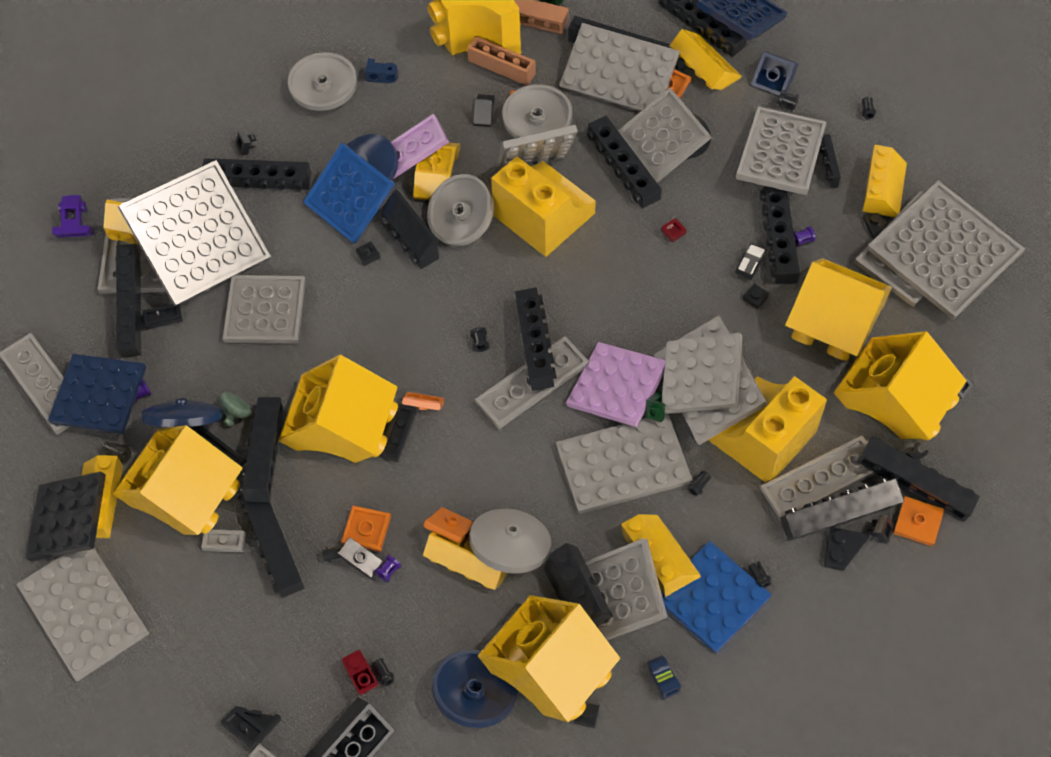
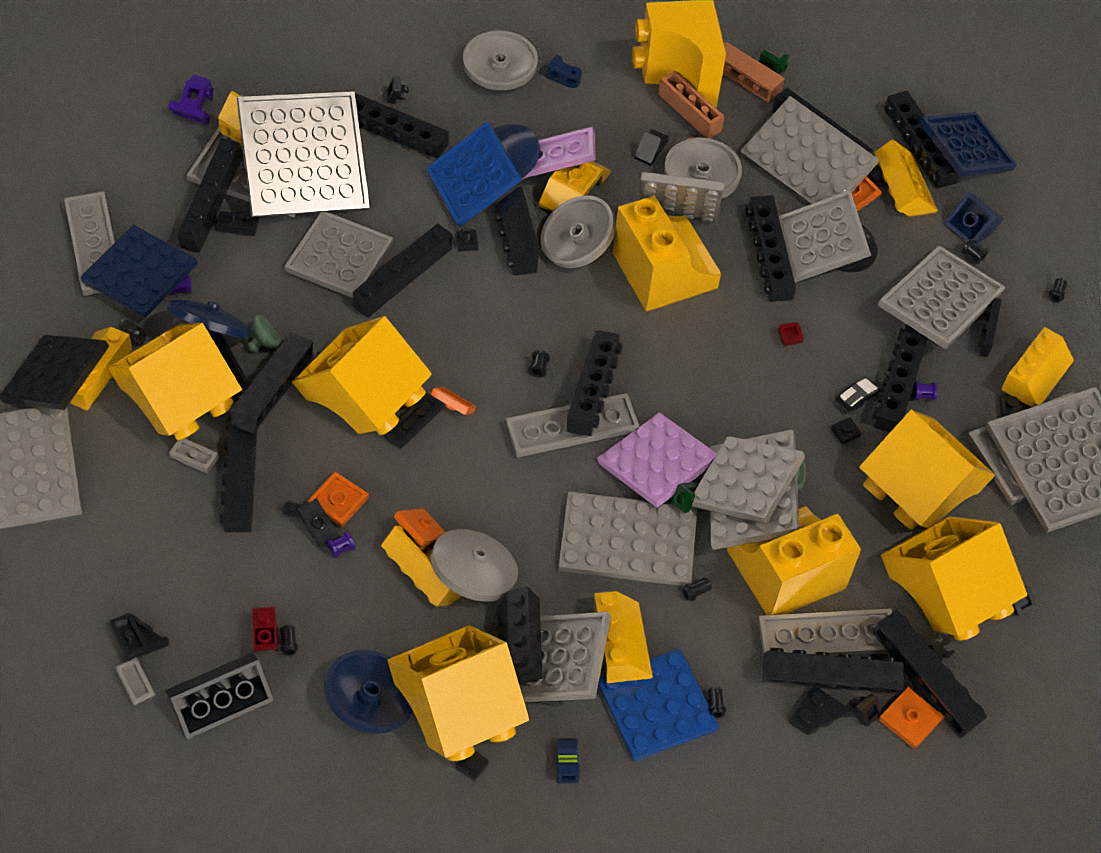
camera: 15 degrees right, 5 degrees down
none -> black brick [353,223,452,318]

